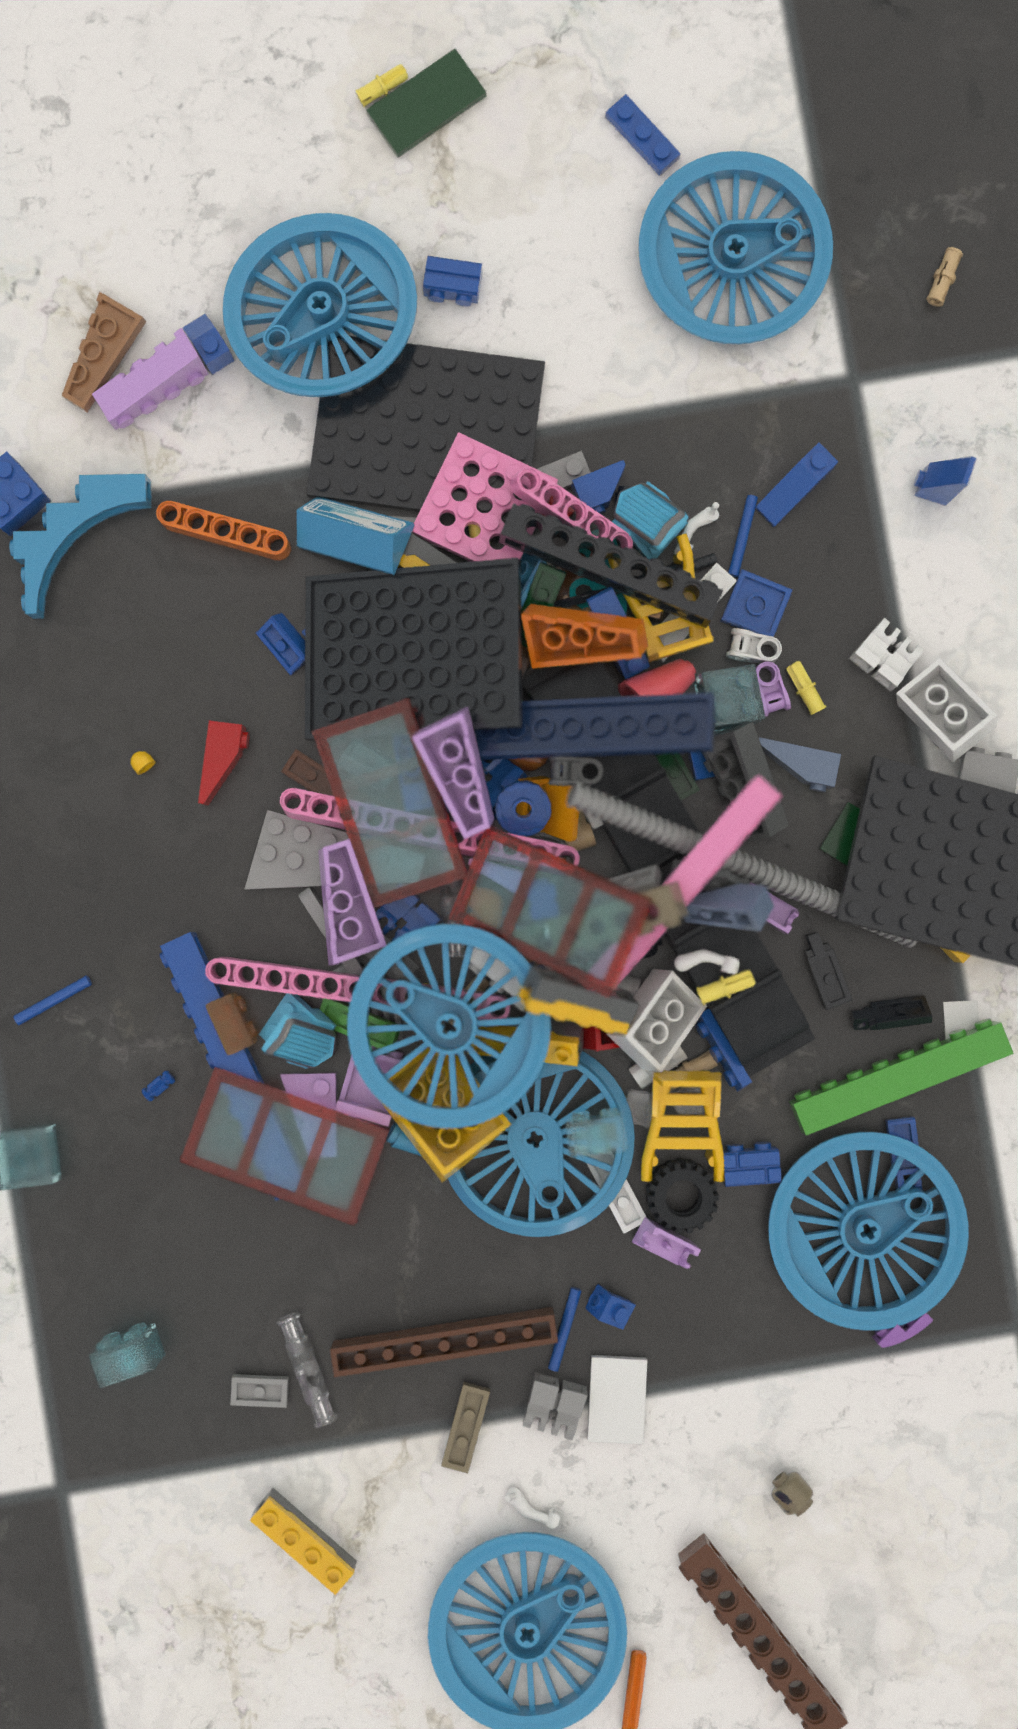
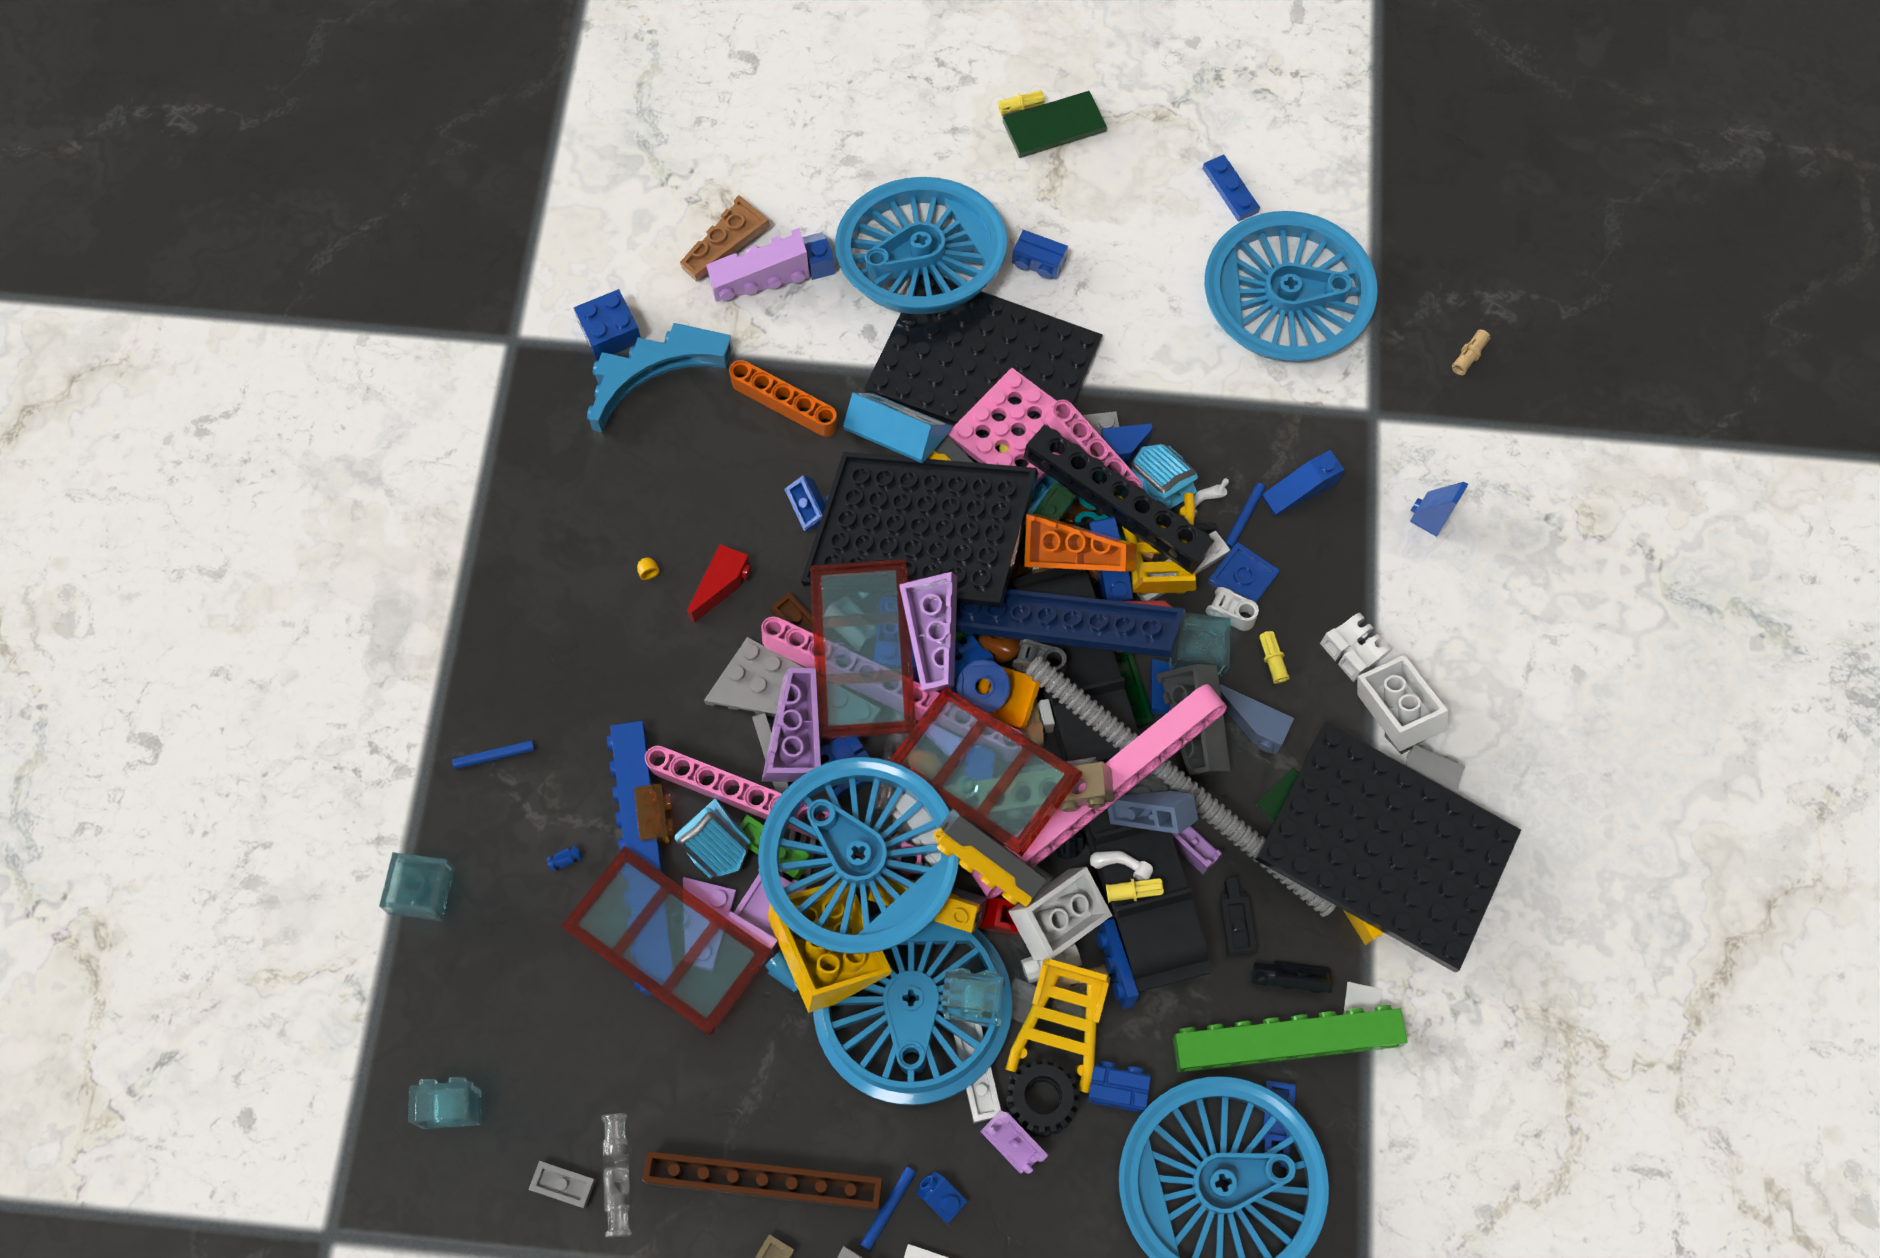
camera: 15 degrees right, 20 degrees down
lavender piece [751,661,791,717] -> none

